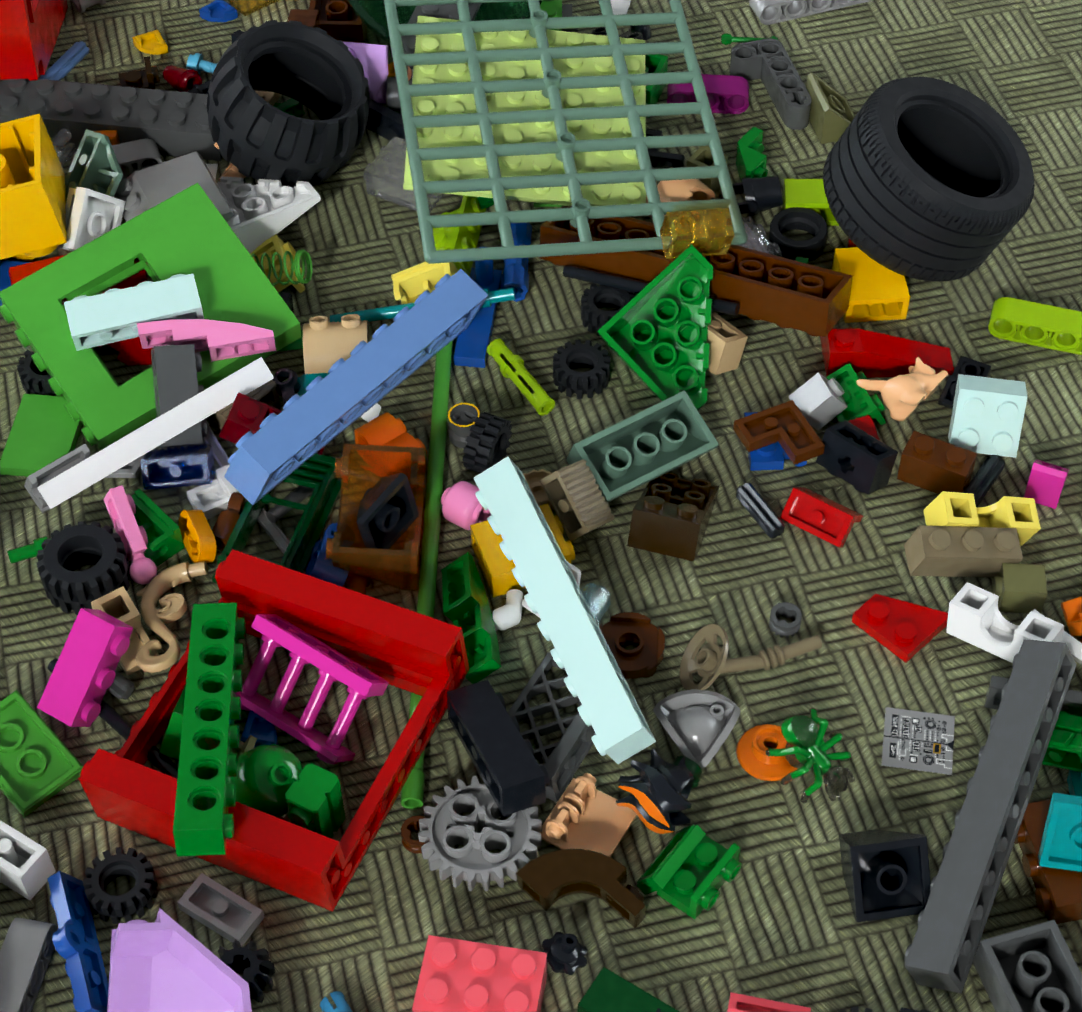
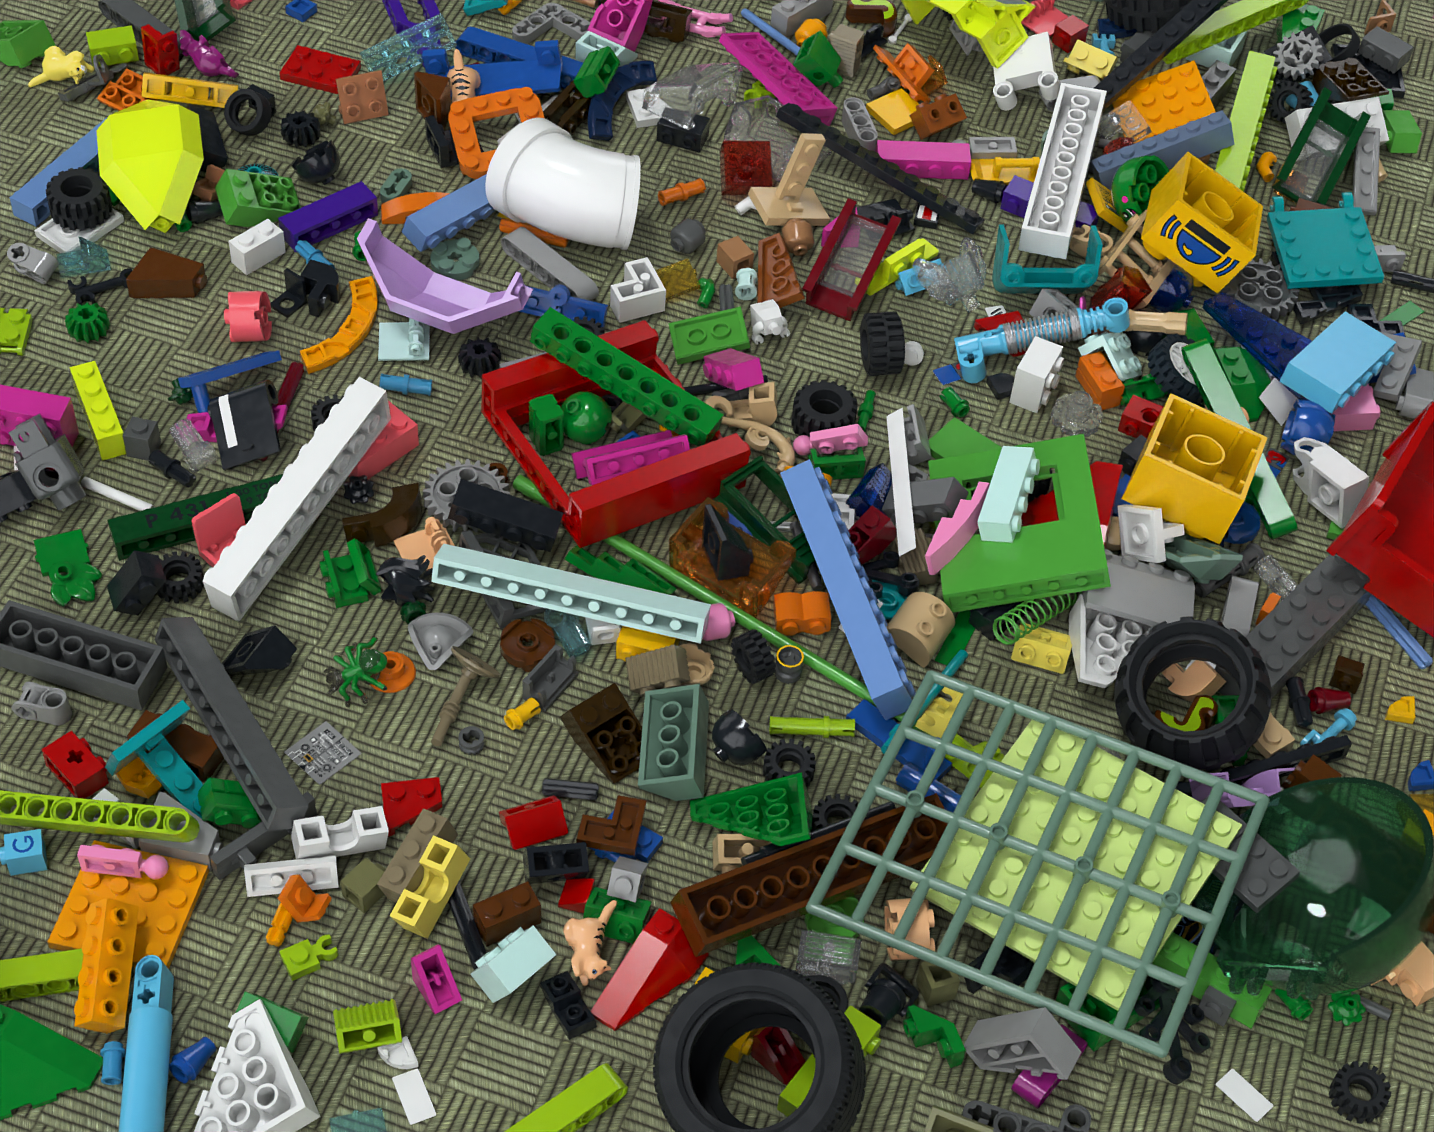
camera: 120 degrees right, 0 degrees up
clear yellow brick [660,208,734,259] -> none
none -> white brick [203,377,391,622]
none -> yellow pin [504,697,541,730]
none -> dark grey hinge [522,644,579,712]
none -> black cylinder [712,709,767,766]
none -> light grey wedge [964,1007,1081,1080]

